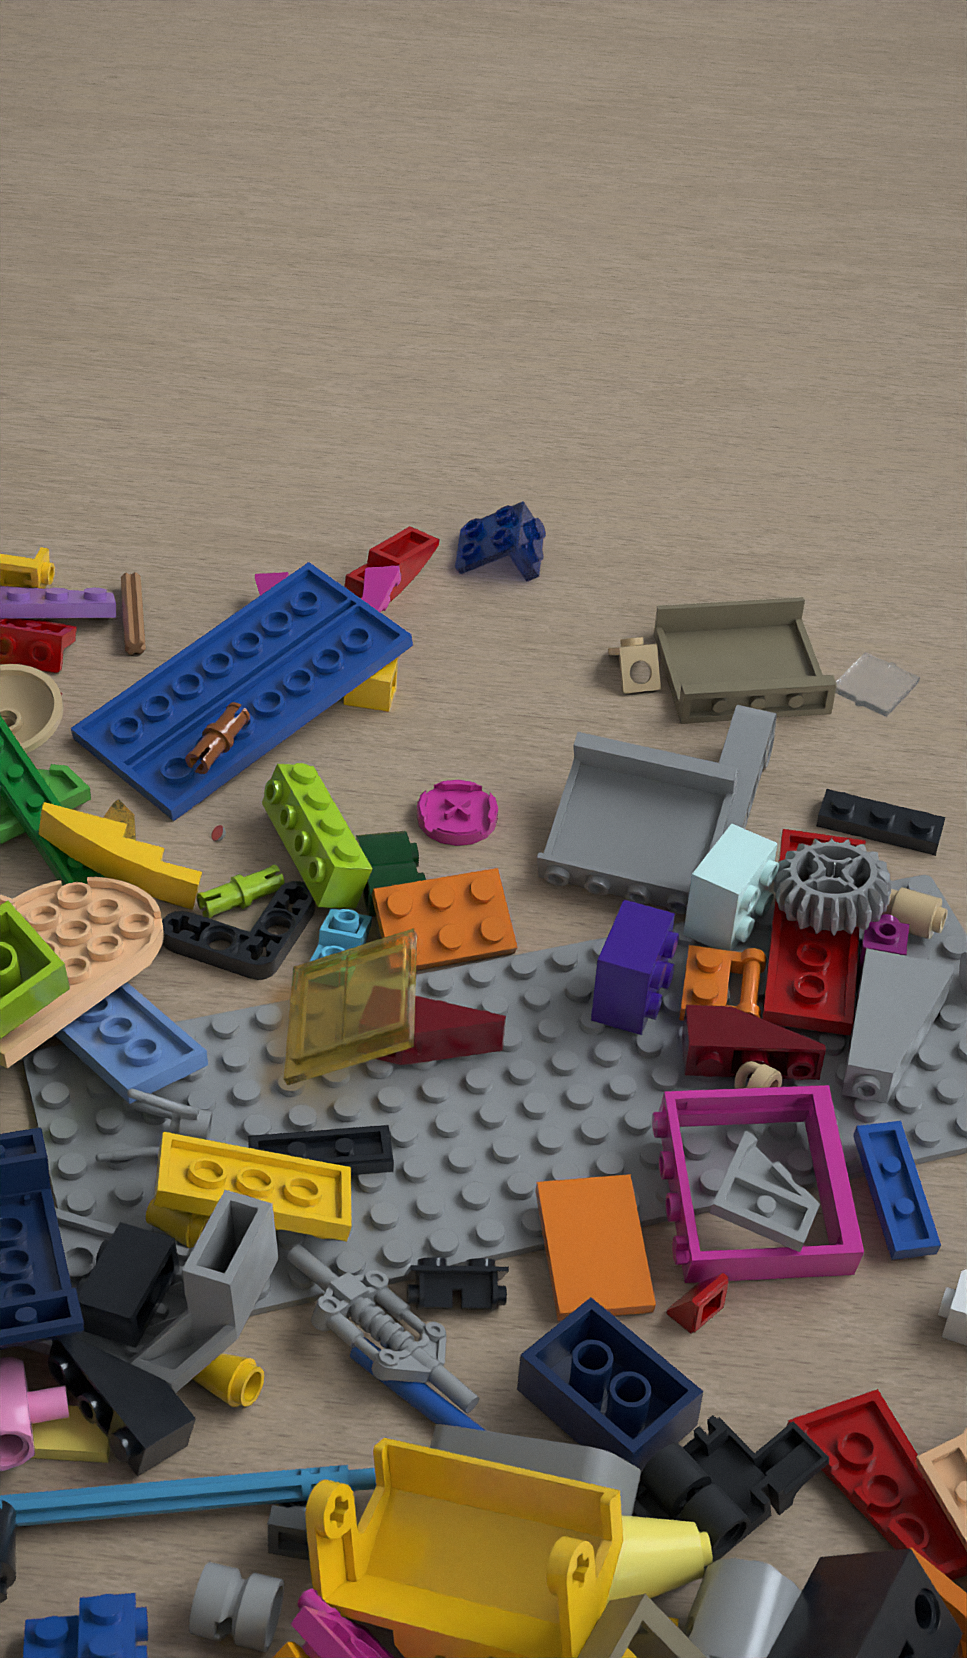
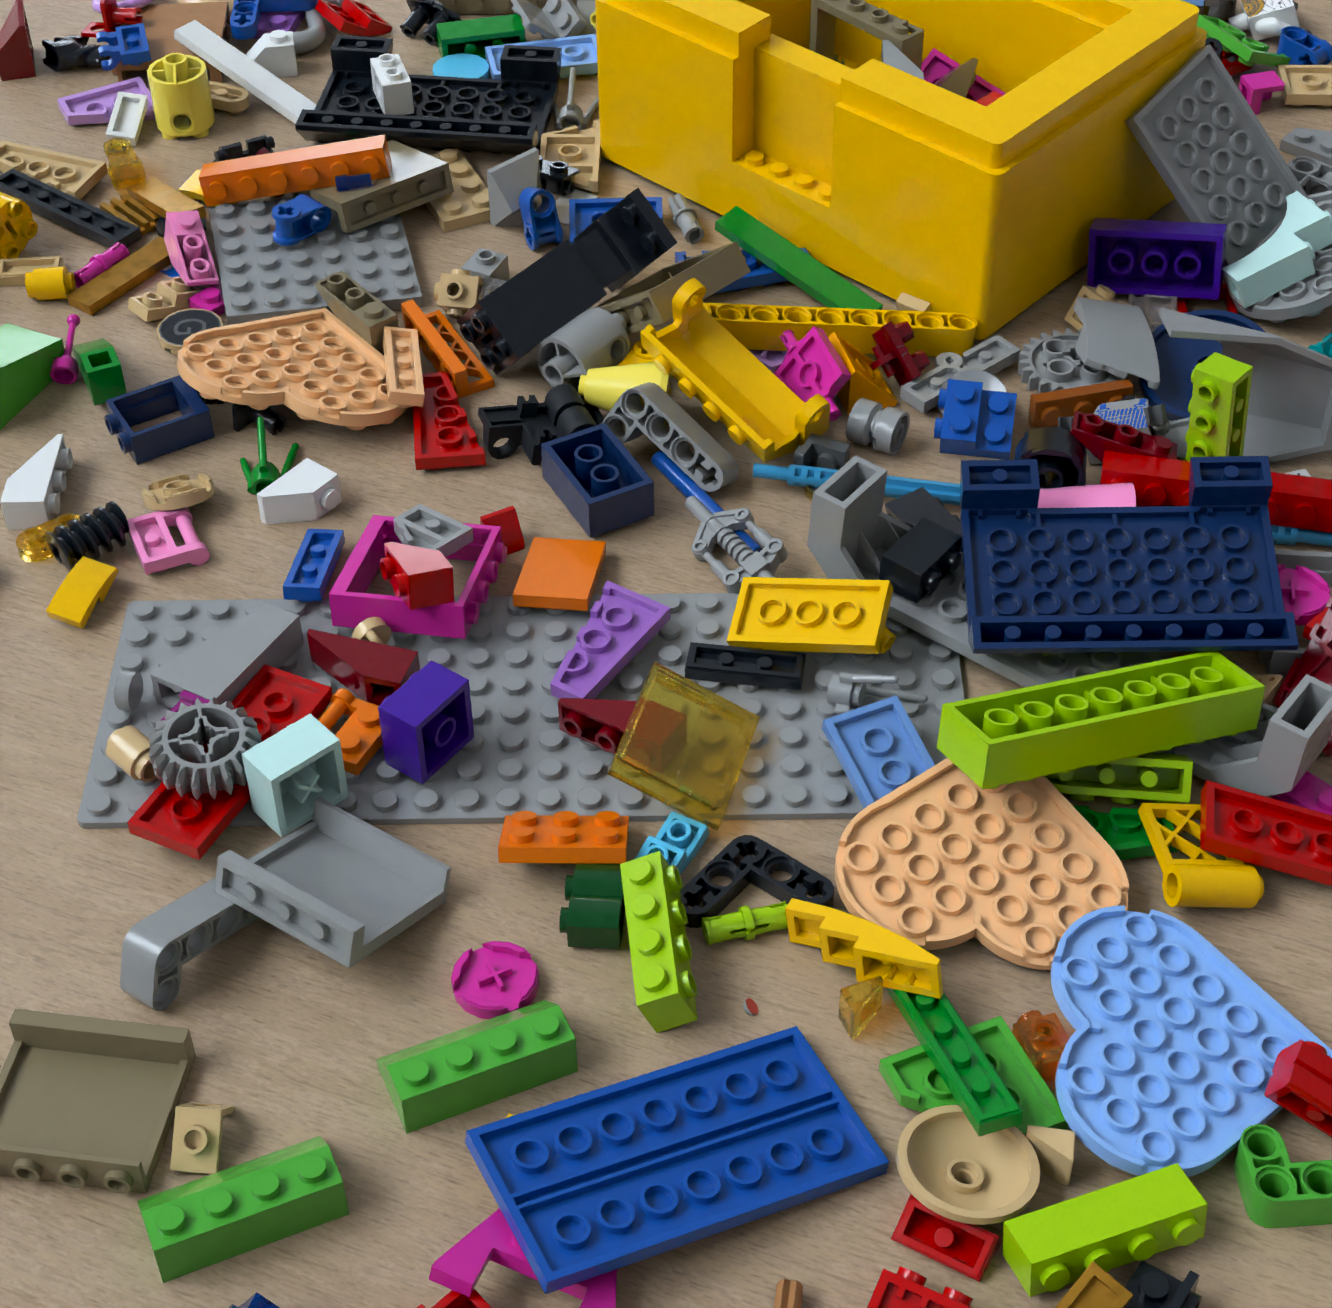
camera: 160 degrees left, 0 degrees up
dark orange pin [185,702,250,774] -> none
black hinge [405,1257,509,1310] -> none
black plate [816,789,946,856] -> none
none -> bright green slope [137,1136,349,1283]
none -> bright green slope [376,1000,578,1134]
none -> red slope [380,542,455,610]
none -> medium lavender wing [550,580,671,699]

